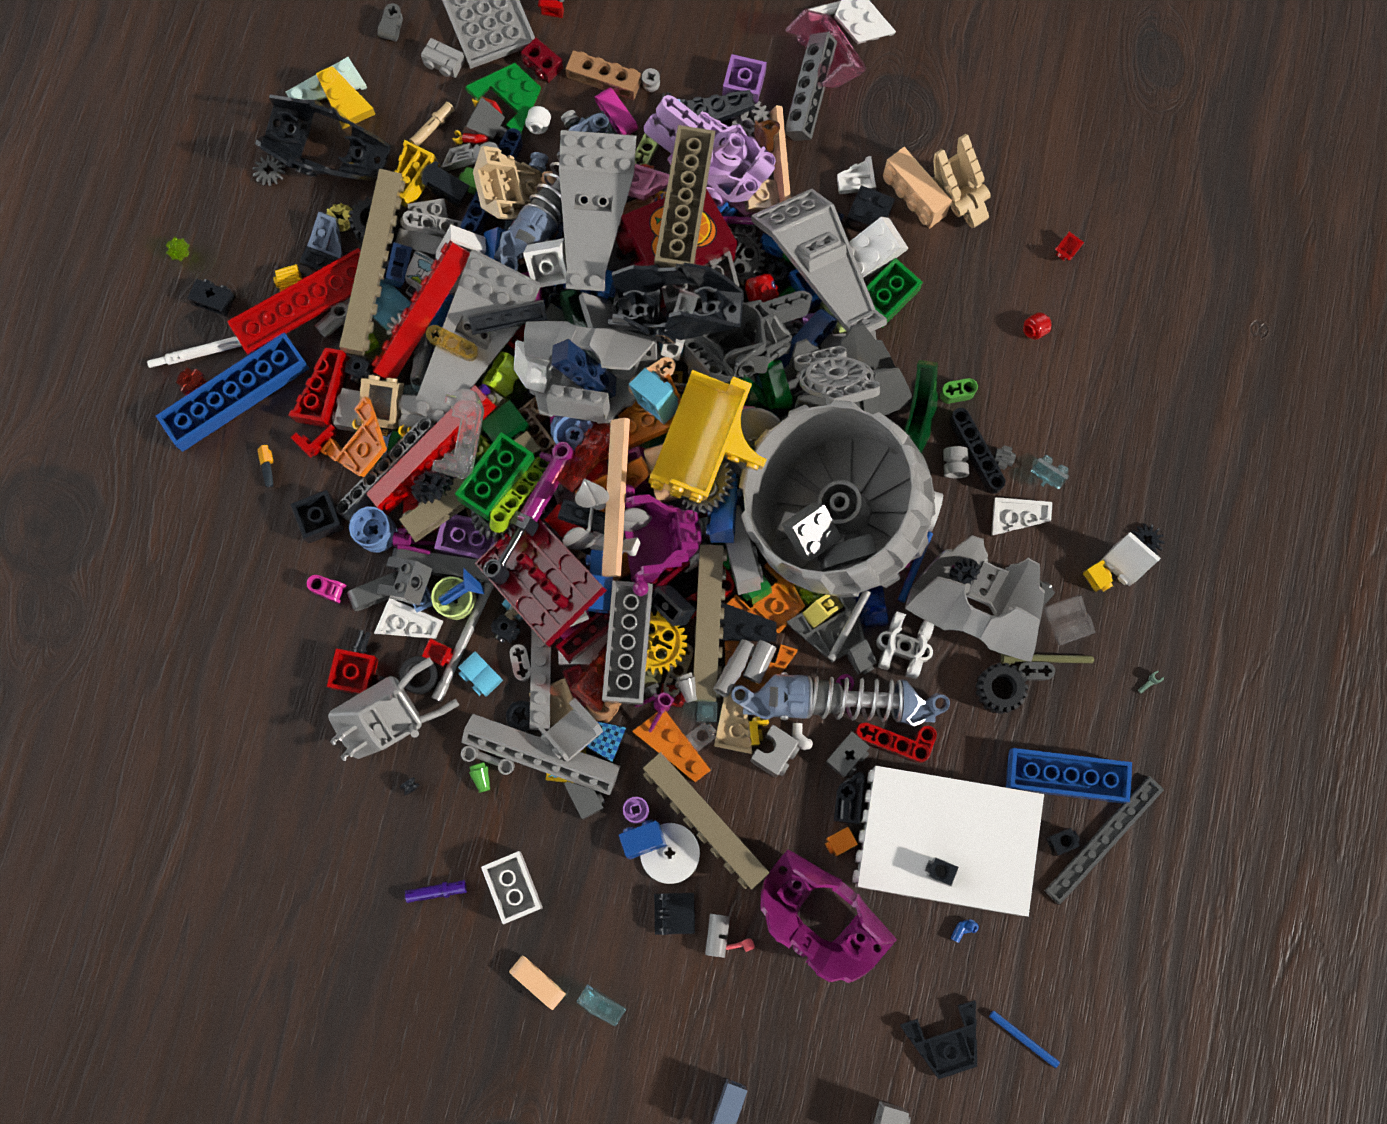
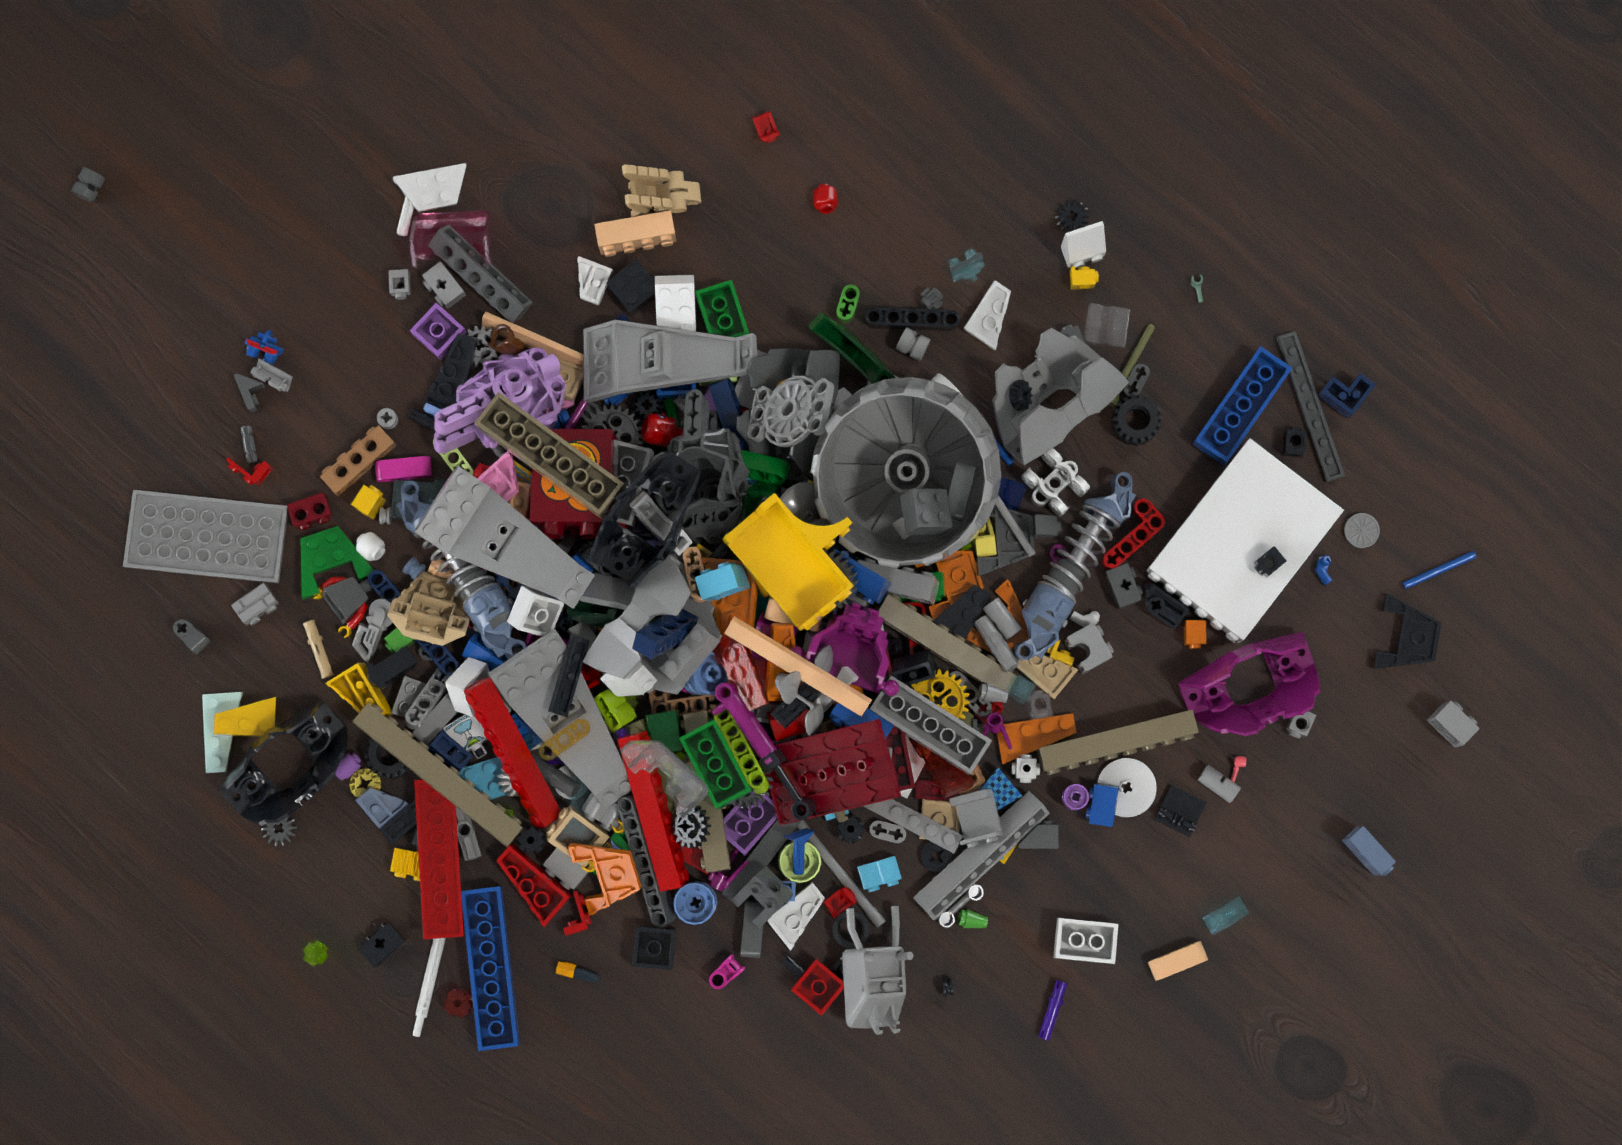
camera: 60 degrees left, 5 degrees up
none -> medium lavender brick [335,752,362,781]
none -> yellow brick [351,485,386,520]
none -> light grey brick [388,269,411,300]
none -> light grey brick [422,261,466,309]
none -> white brick [1012,755,1040,783]
none -> light grey brick [1286,711,1316,739]
none -> dark blue brick [1318,373,1376,419]
none -> light grey wheel [1344,513,1380,548]

